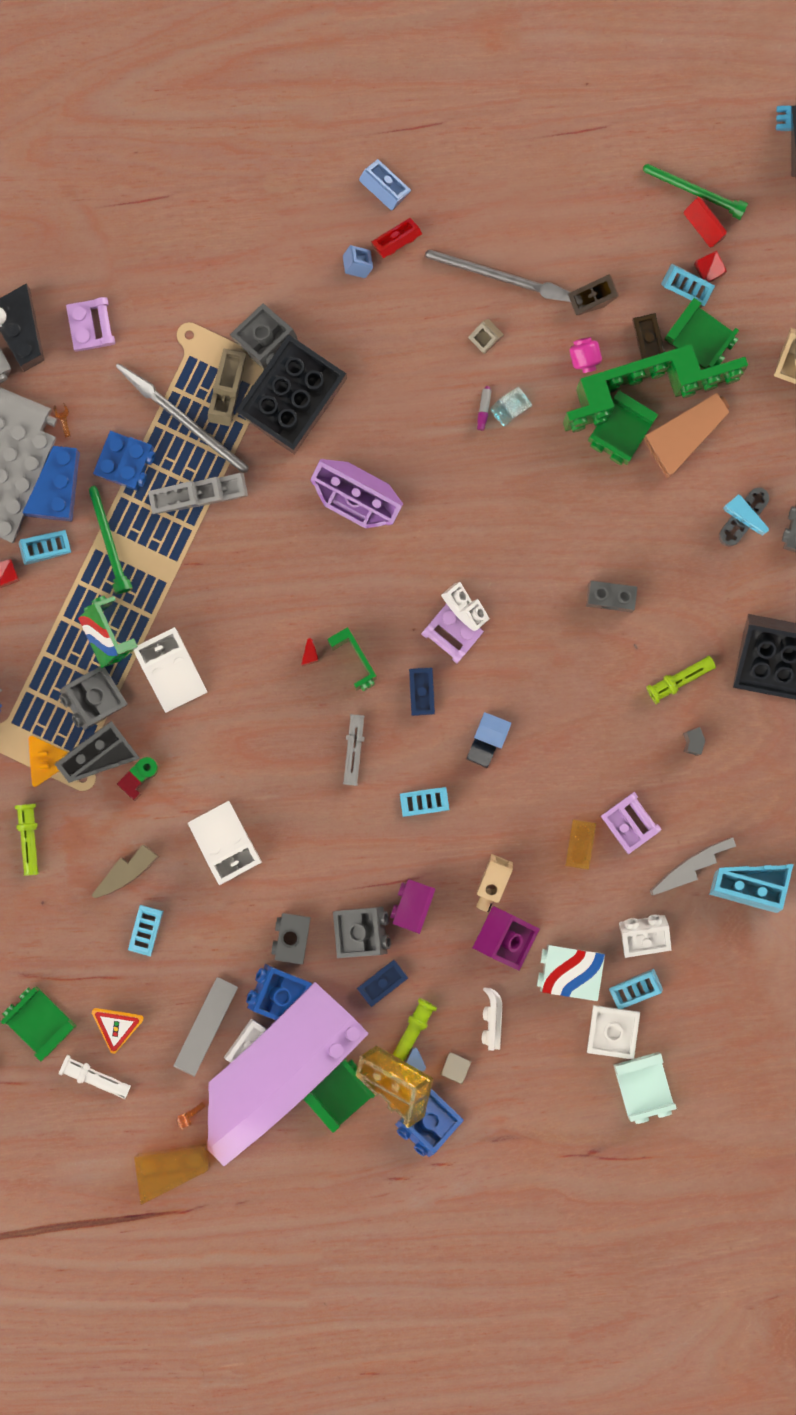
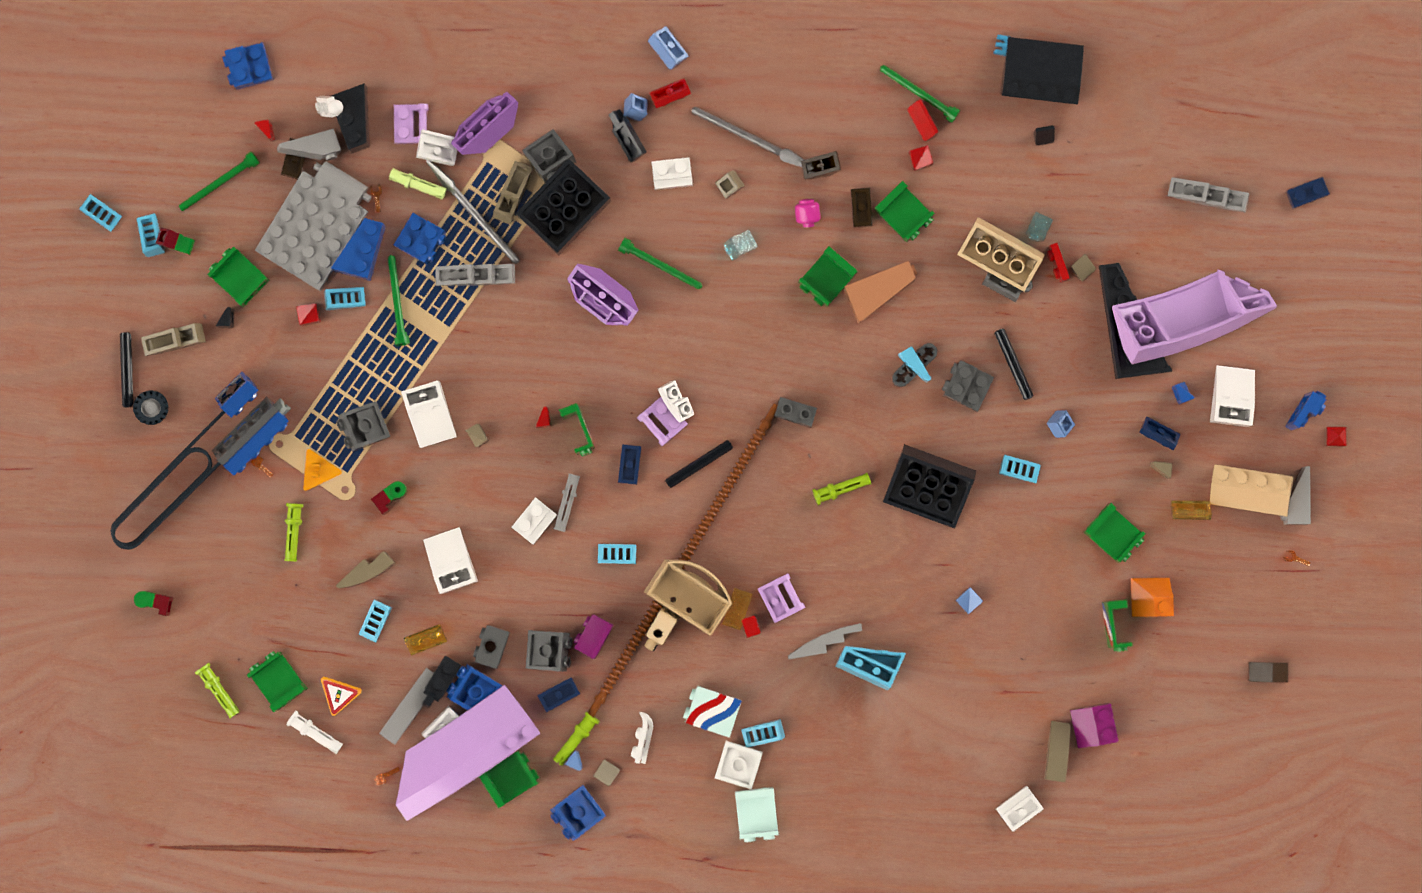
camera: 20 degrees right, 0 degrees up
dark grey wedge [54,721,140,783] -> none
green panel [78,596,138,669] -> none
clear yellow wedge [134,1144,210,1205] -> none
clear yellow wedge [356,1045,433,1128] -> none
slope [466,738,496,768] -> none
magenta slope [472,906,540,971] -> none
medium blue piece [474,712,511,749] -> none
piece [477,386,492,431] -> none
green bracket [563,344,748,433] -> none
white bracket [619,915,671,958] -> none
medium azure slope [661,264,715,307] -> none
dark grey piece [683,727,705,756] -> none
none -> yellowish green pin [389,168,447,200]
none -> clear yellow plate [404,624,447,655]
none -> white plate [416,129,457,166]
none -> black hinge [422,655,462,708]
none -> medium lavender wedge [451,92,518,155]
none -> dark tan slope [465,424,489,447]
none -> white plate [512,497,557,545]
none -> dark orange hose [588,403,778,718]
none -> black hinge [608,109,647,162]
none -> green piece [618,237,702,289]
none -> tan piece [644,560,732,636]
none -> white plate [652,157,693,190]
none -> black axle [665,440,733,488]
none -> red slope [742,615,761,638]

